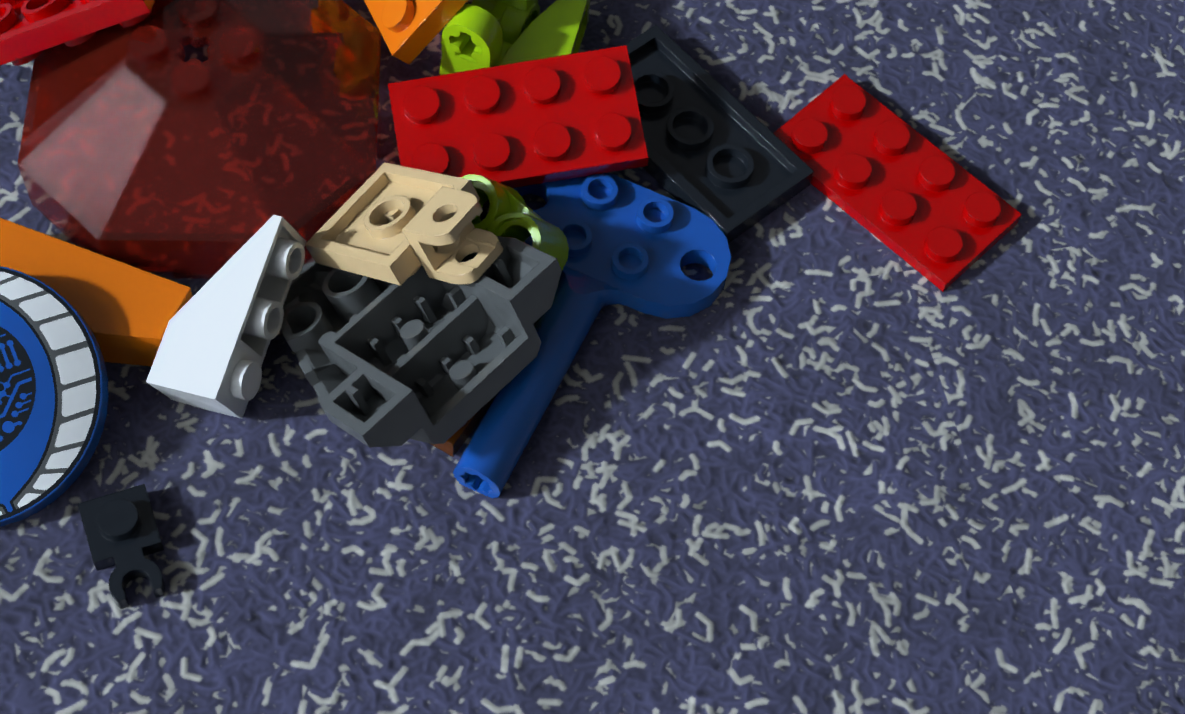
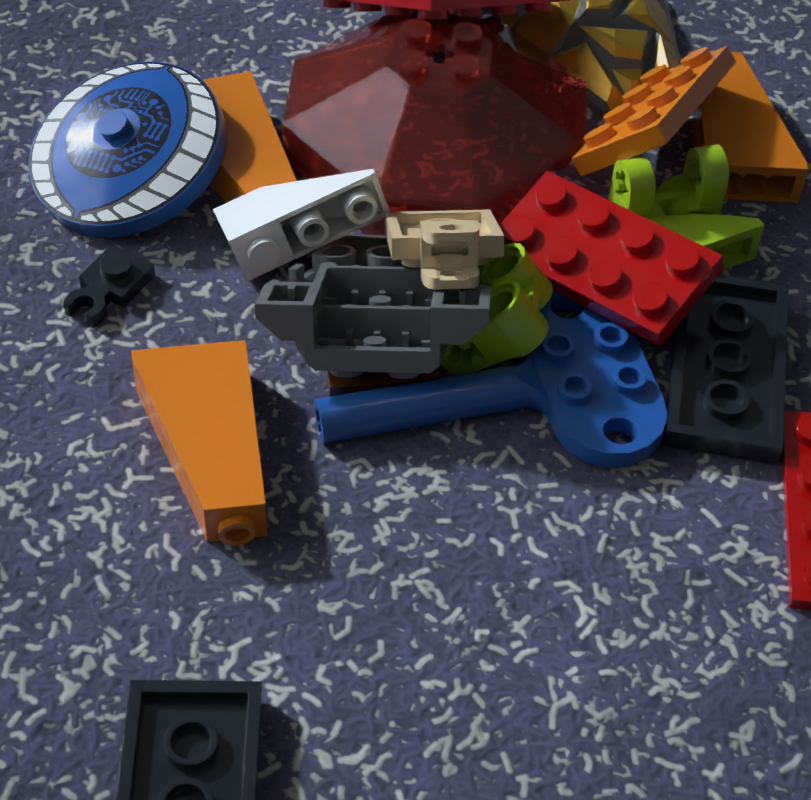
camera: 55 degrees right, 10 degrees down
none -> orange slope [131,340,267,546]

